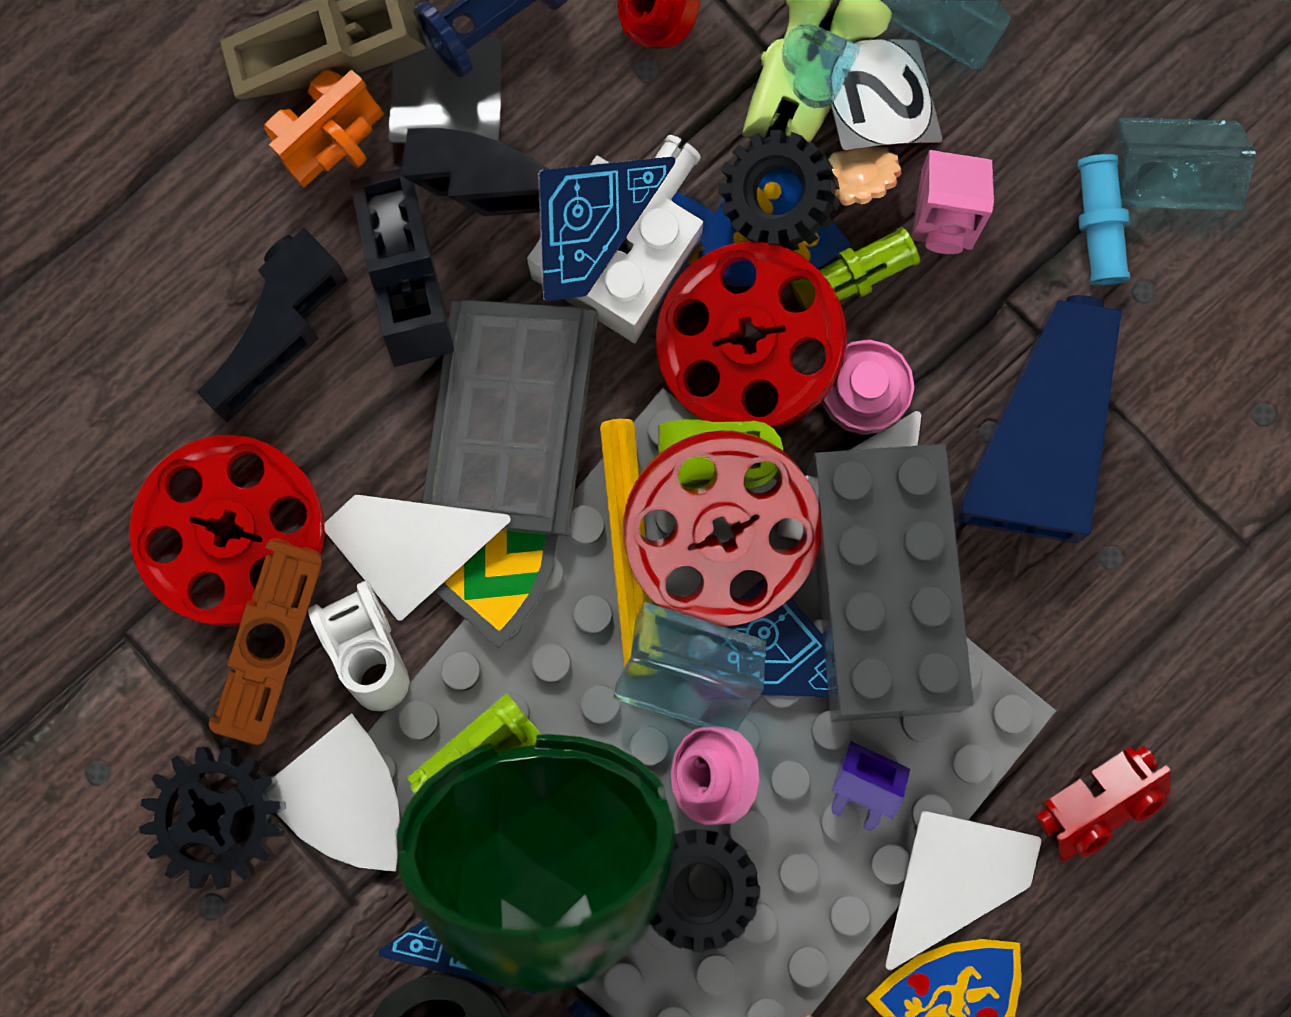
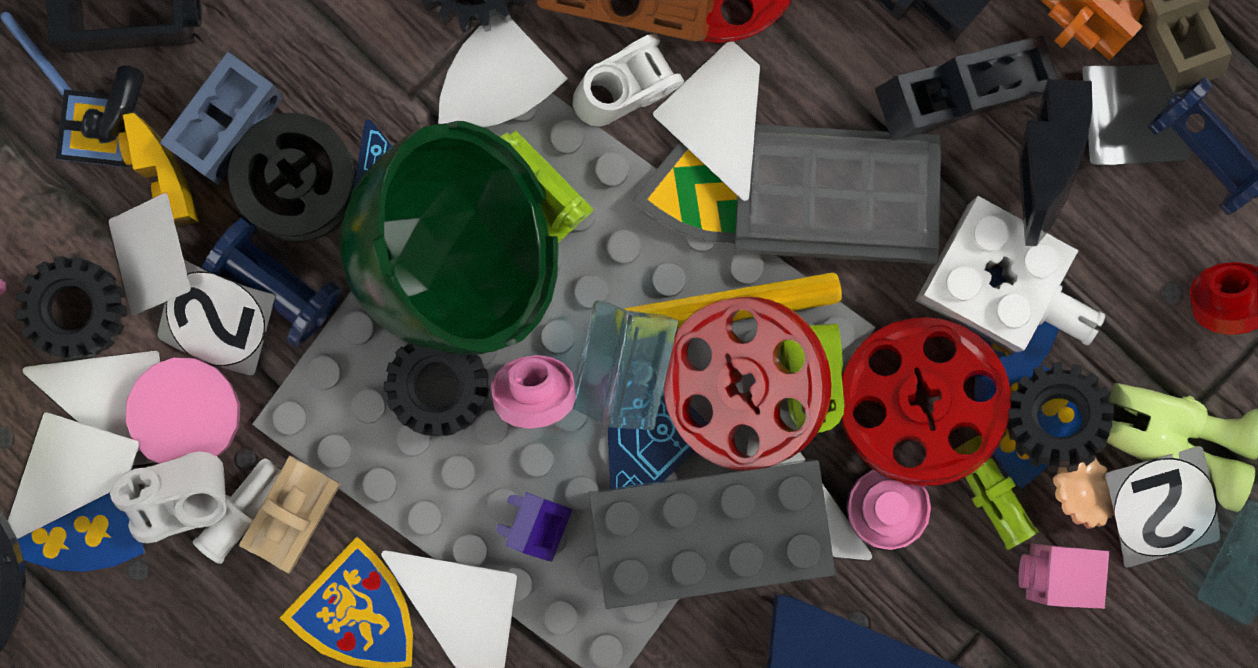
camera: 85 degrees right, 5 degrees up
dark blue sticker [539,156,676,301] -> none
clear light blue tile [781,24,861,108] -> none

